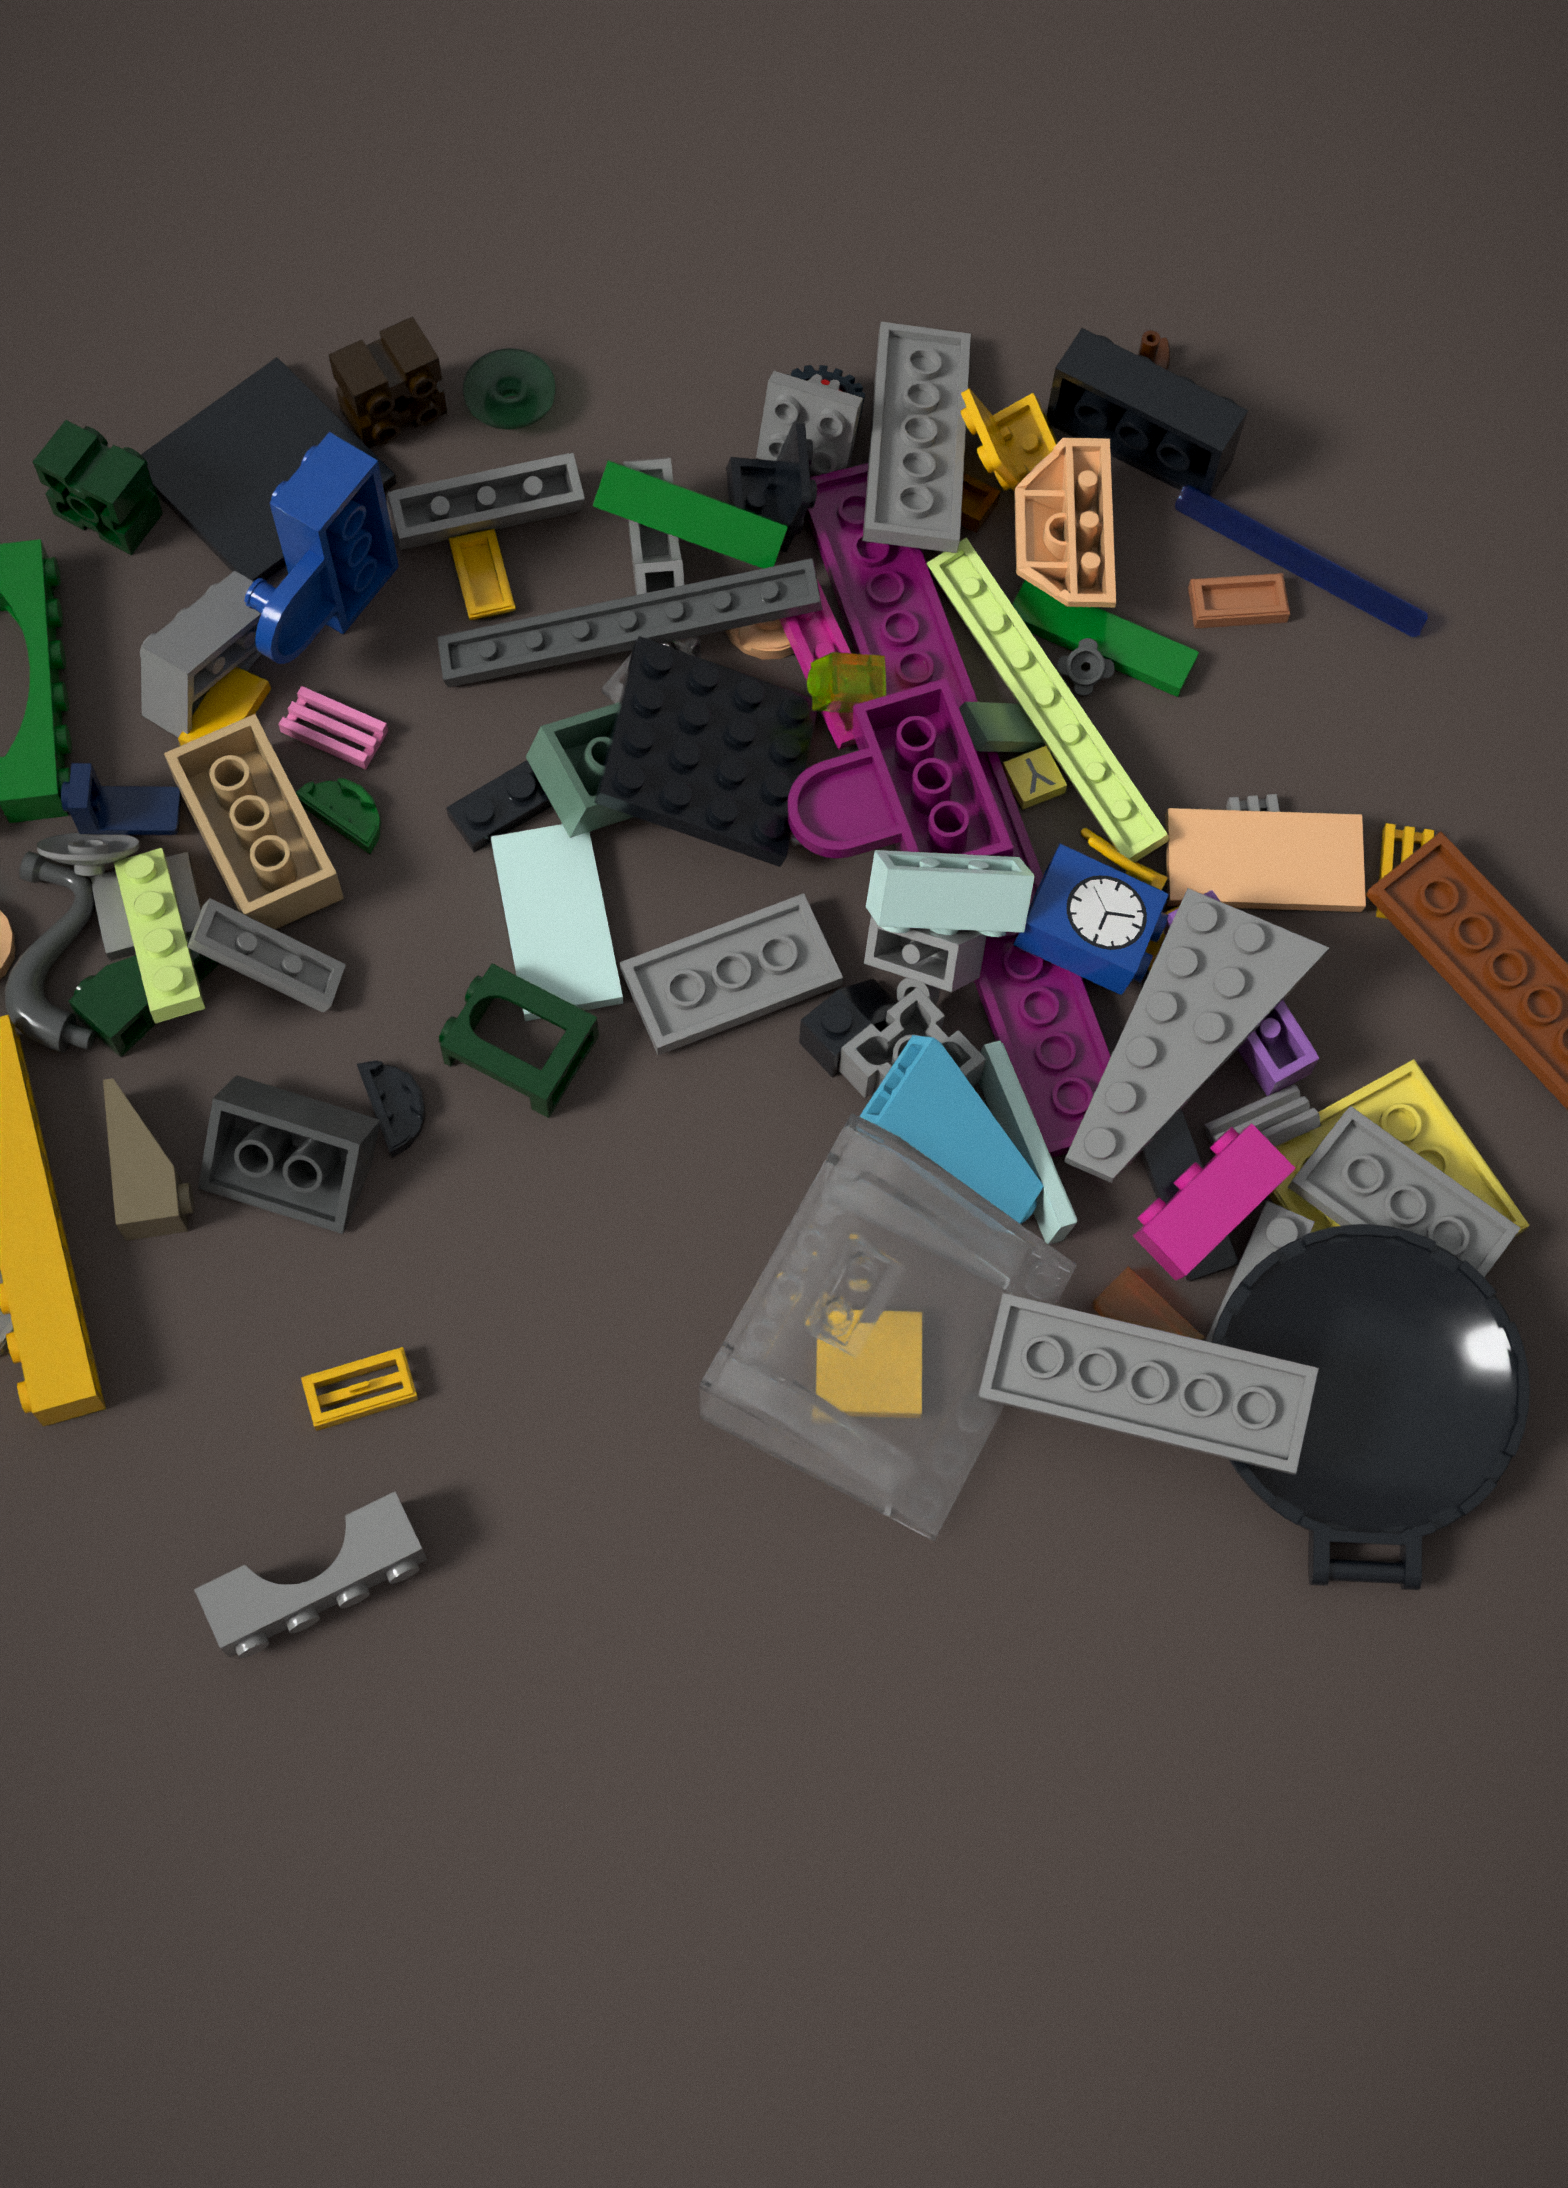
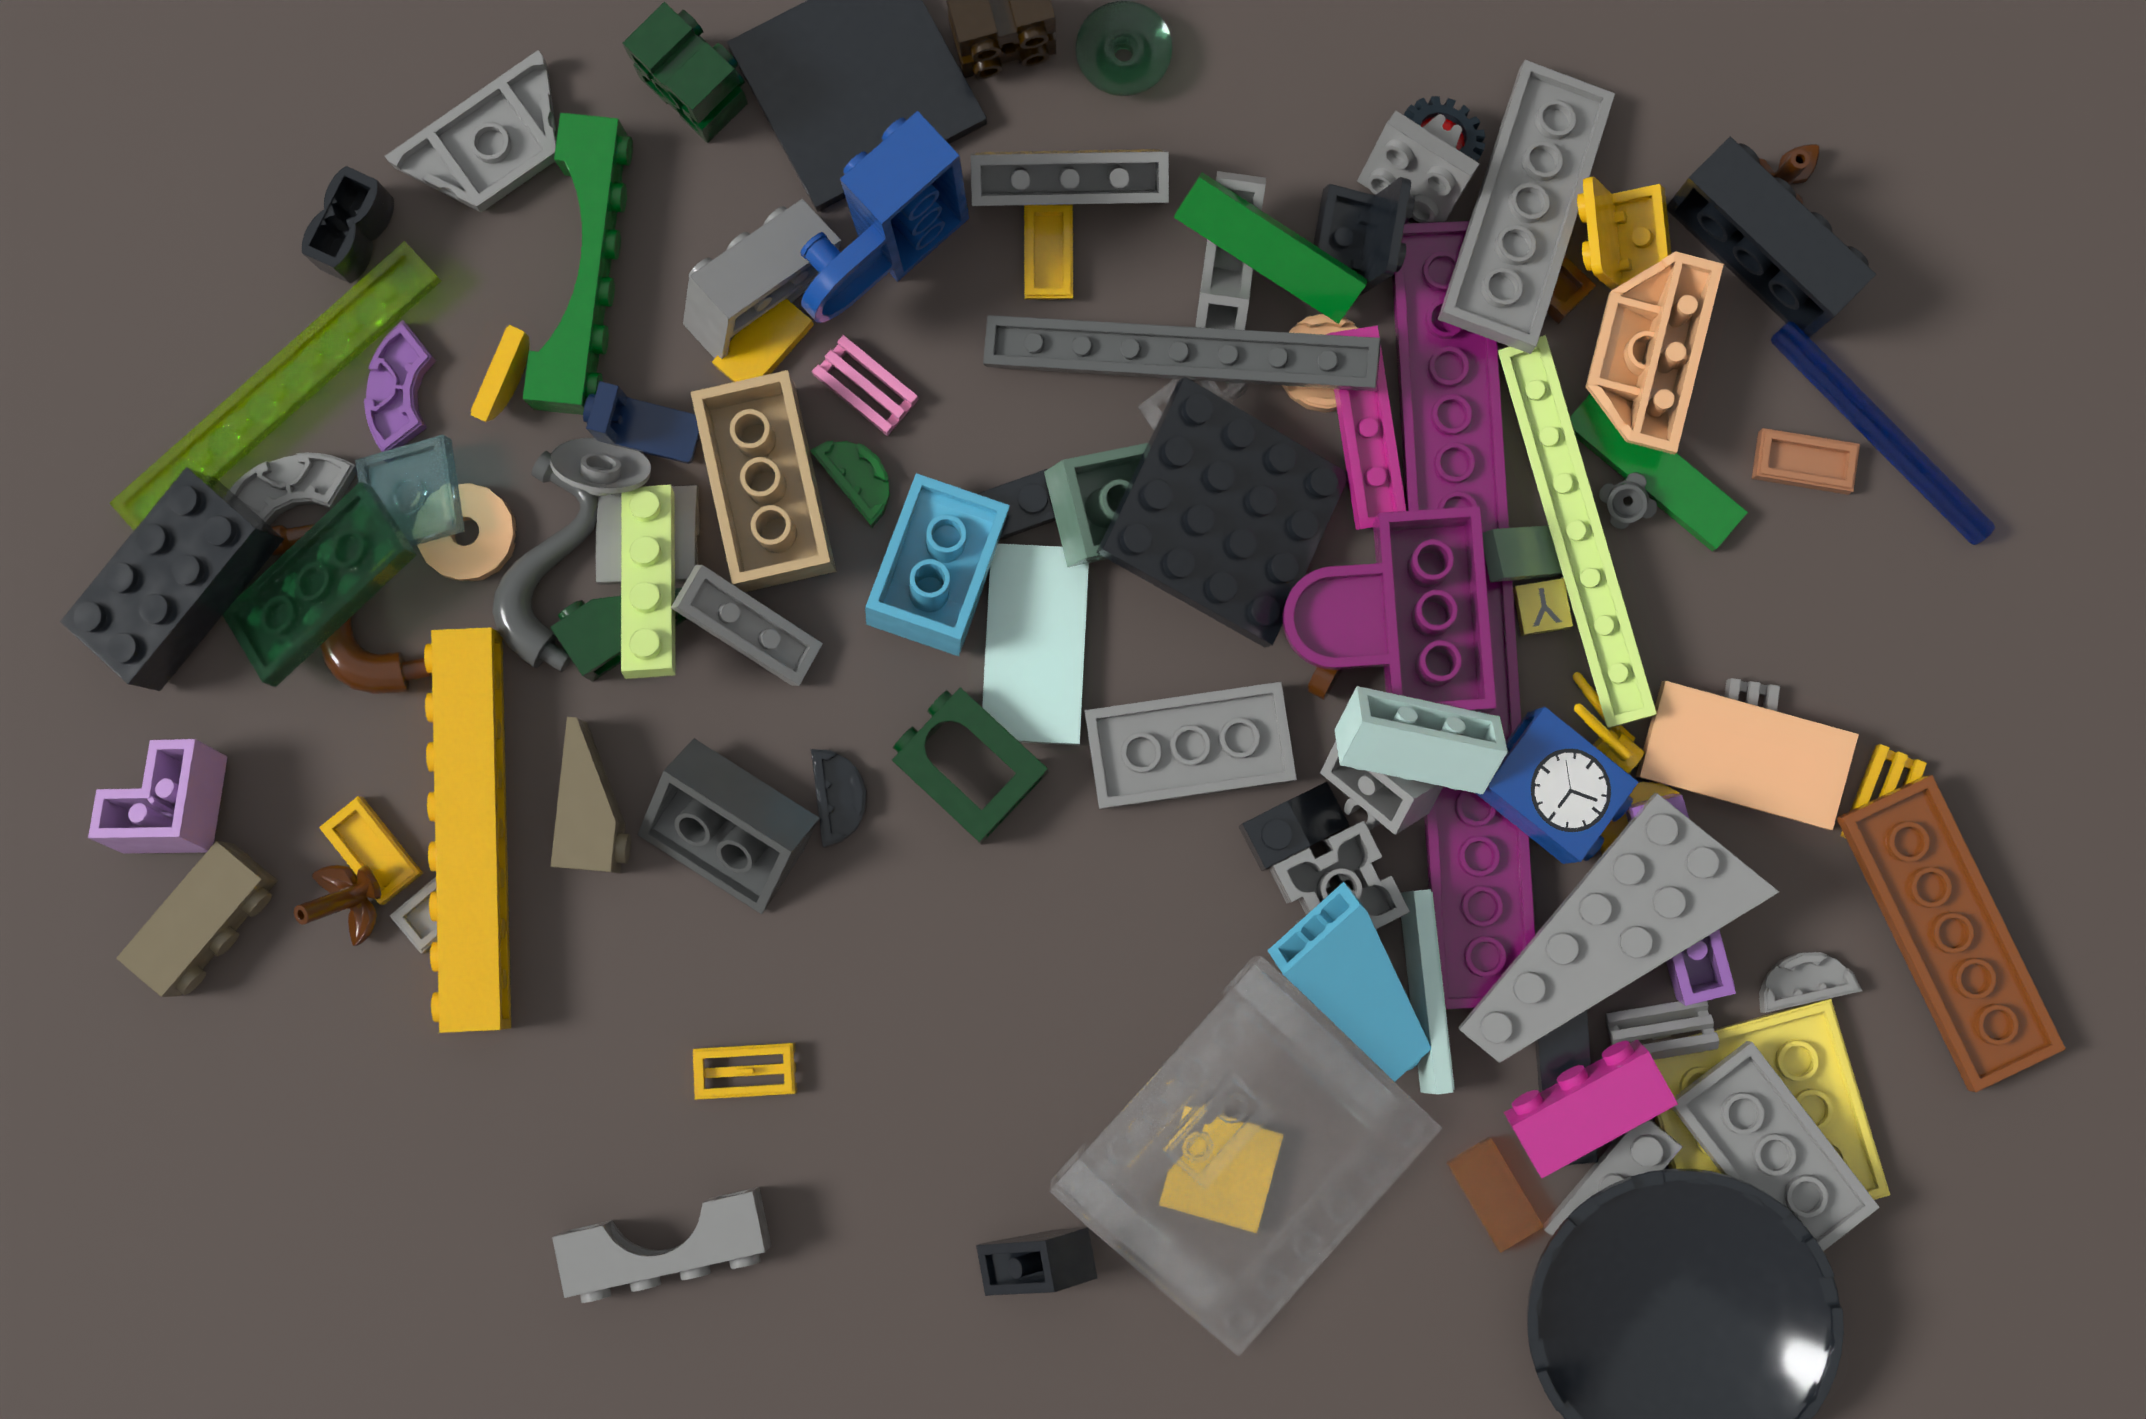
camera: 20 degrees right, 15 degrees up
clear neon green brick [807,652,886,713] -> none
light grey plate [978,1293,1319,1475] -> none
none -> medium azure slope [865,473,1010,656]
none -> black slope [976,1227,1097,1296]
none -> reddish brown tile [1307,667,1343,700]
none -> light grey tile [1759,952,1862,1013]

